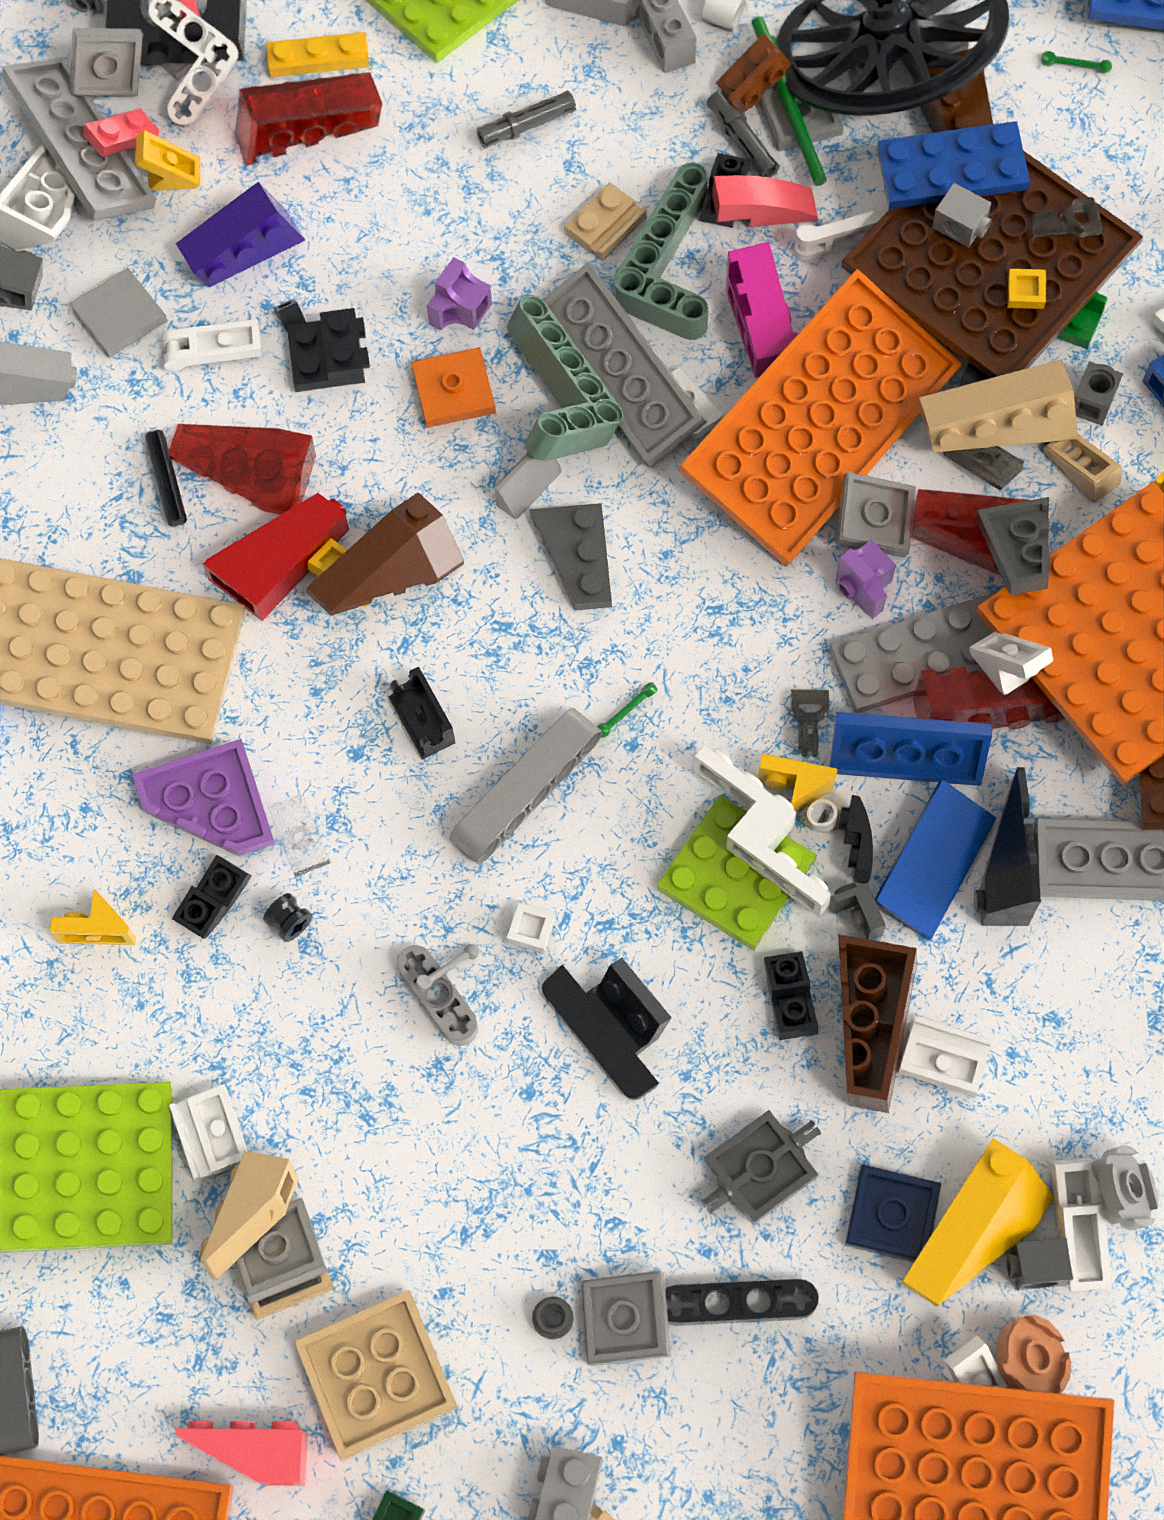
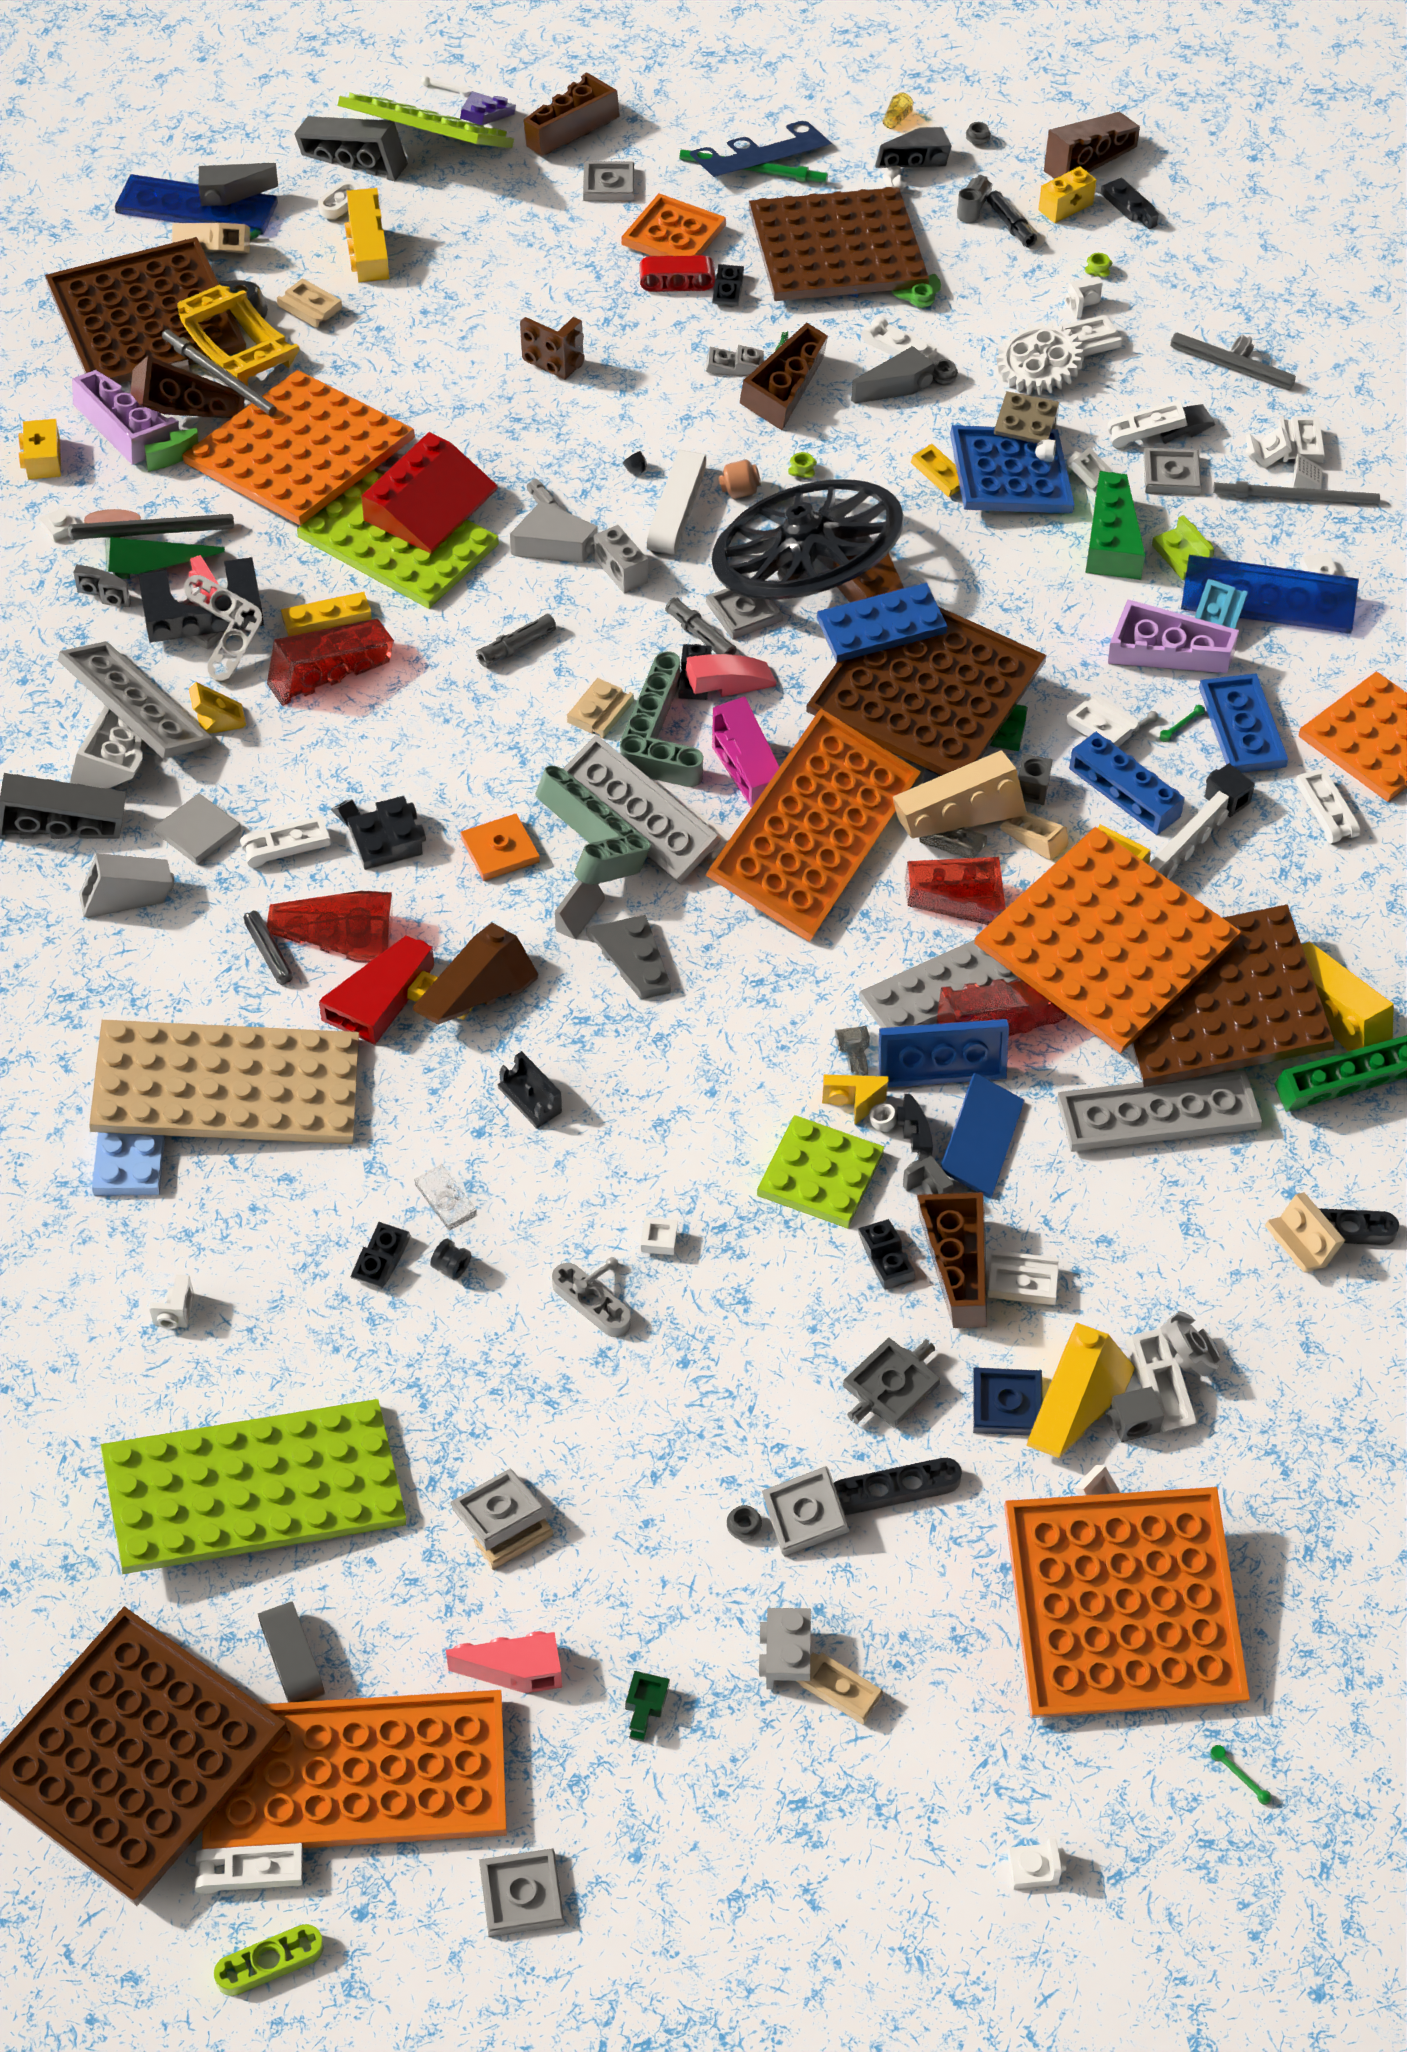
camera: 15 degrees left, 15 degrees down
yellow slope [50,889,136,945] -> none
light grey tile [69,28,143,96] -> none
coral plate [83,108,160,157] -> none
medium lavender plate [132,739,275,856] -> none
white plate [169,1084,248,1182] -> none
dark purple wedge [175,181,306,288] -> none
tan slope [200,1151,299,1280] -> none
tan plate [294,1290,458,1461] -> none
medium lavender brick [427,257,492,331] -> none
light grey beam [449,708,603,864] -> none
black plate [542,958,672,1100] -> none
green hinge [597,682,658,738] -> none
white bracket [694,745,831,917] -> none
dark orange bracket [716,33,792,113] -> none
green bar [751,16,827,186] -> none
white plate [794,207,889,261] -> none
medium lavender brick [835,540,896,619] -> none
light grey tile [836,472,916,558] -> none
light grey brick [932,183,992,247] -> none
white slope [969,631,1053,695] -> none
black wedge [974,767,1041,926] -> none
dark grey wing [976,497,1049,595] -> none
nougat tile [995,1315,1071,1393] -> none
yellow plate [1008,269,1046,309] -> none
clear smoke piece [1029,197,1104,237] -> none
green hinge [1041,51,1112,73] -> none

